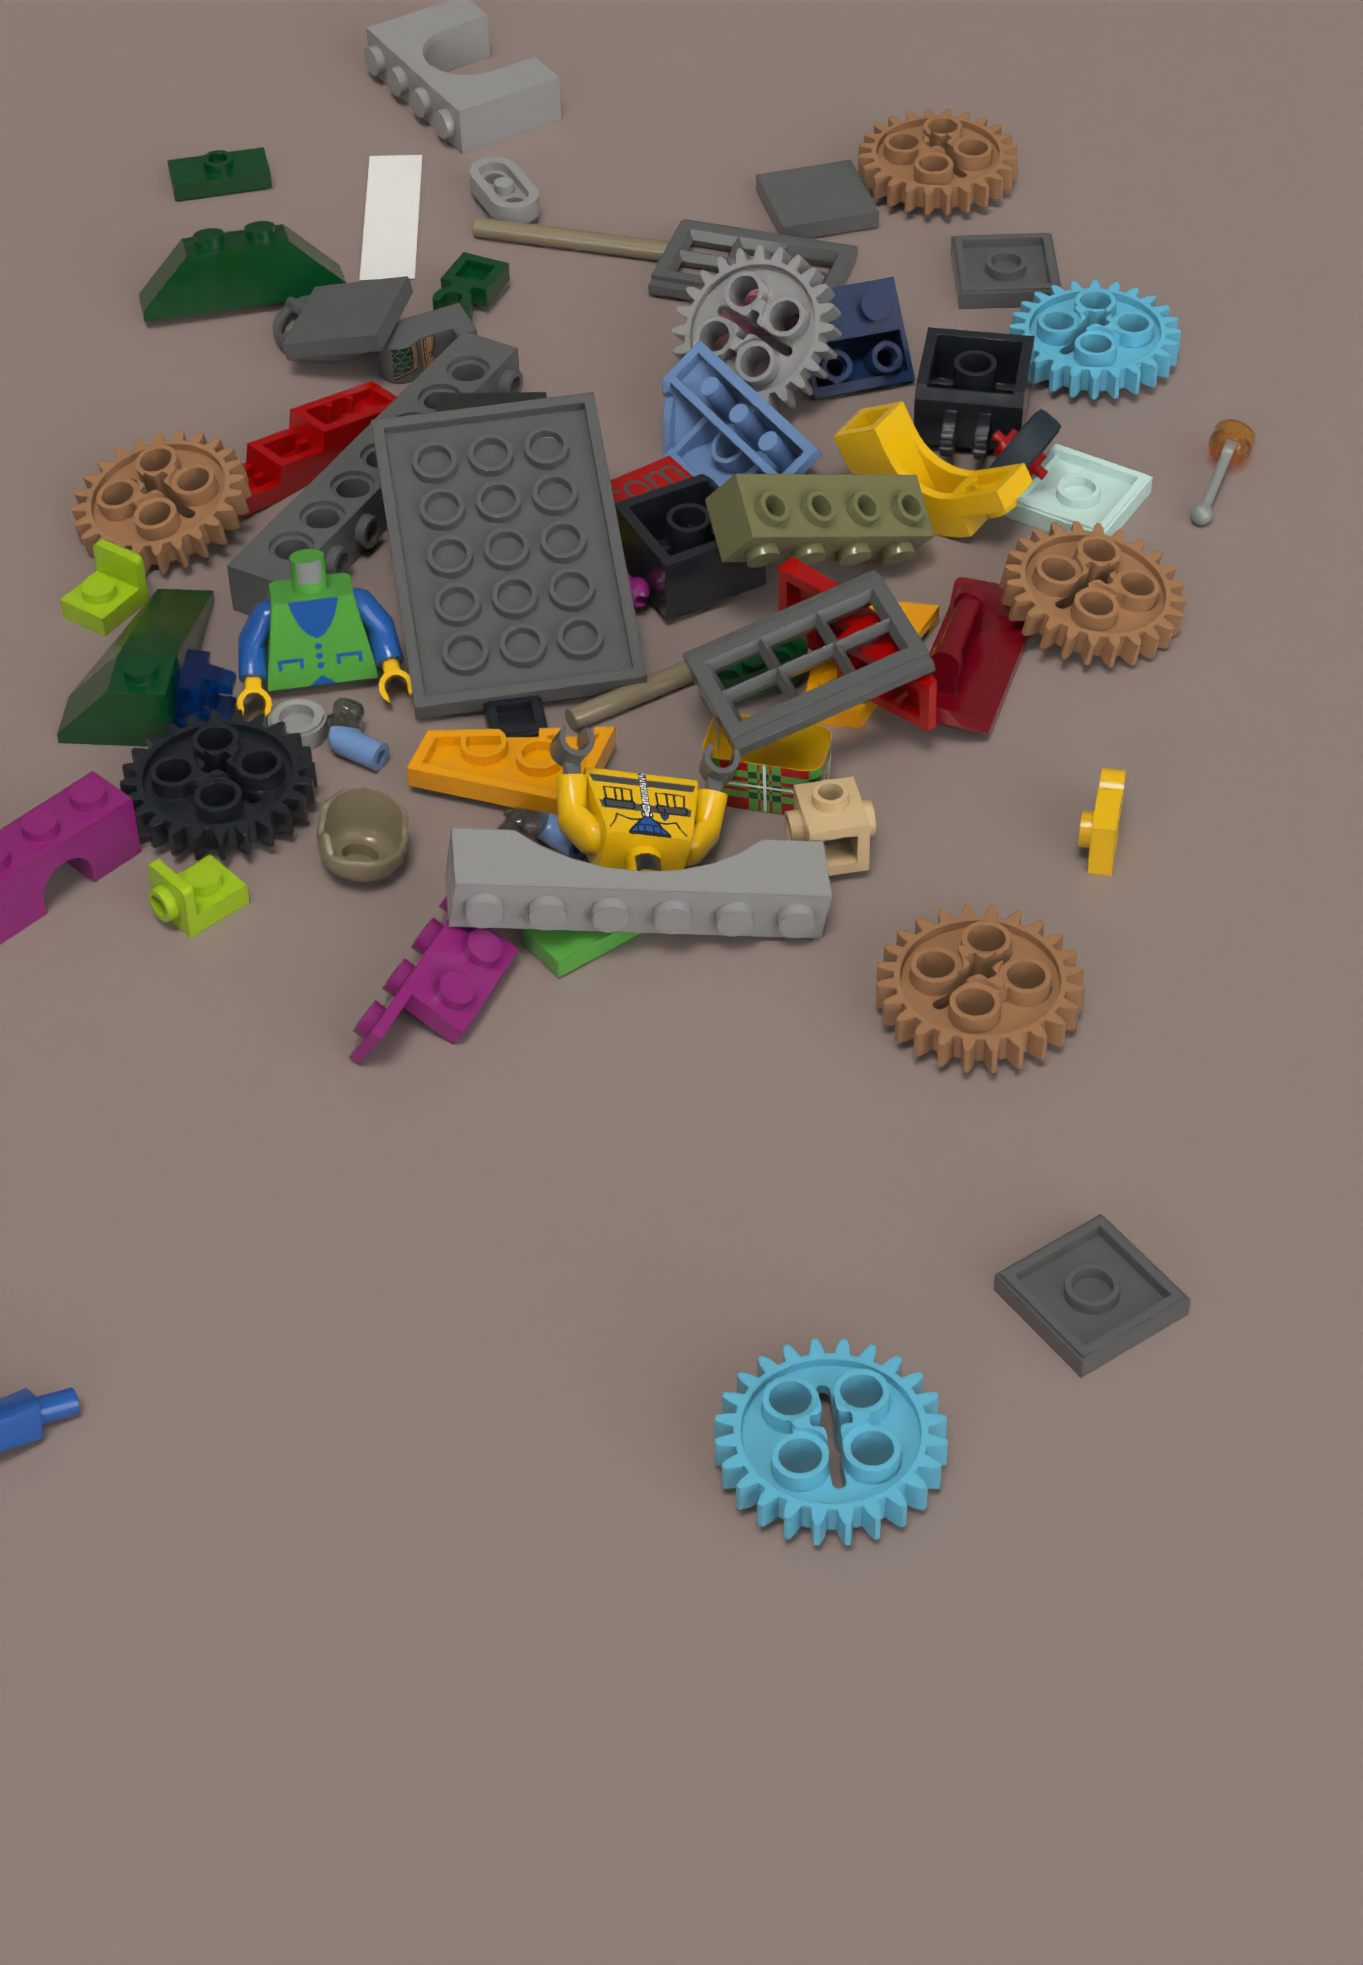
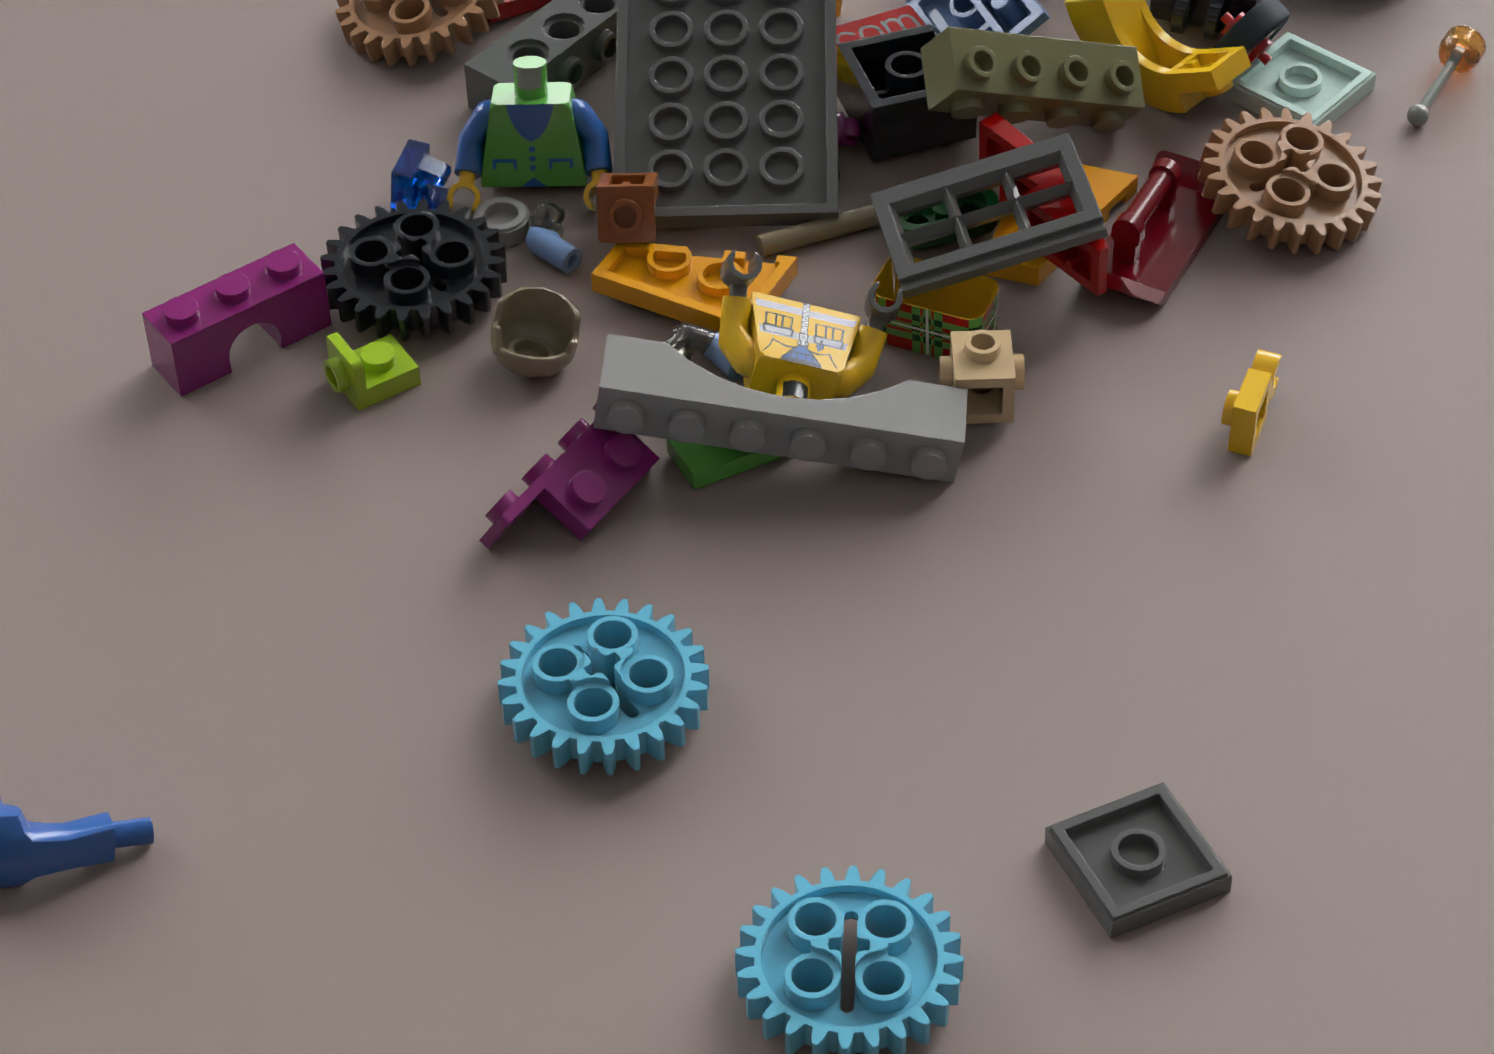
camera: 10 degrees right, 0 degrees up
dark green wedge [57,589,215,747] -> none
lime bracket [60,539,149,637] -> none
black tile [483,695,548,738] -> none
medium nougat gear [876,905,1085,1073] -> none
none -> medium azure gear [498,598,710,775]
none -> dark orange bracket [596,172,659,243]

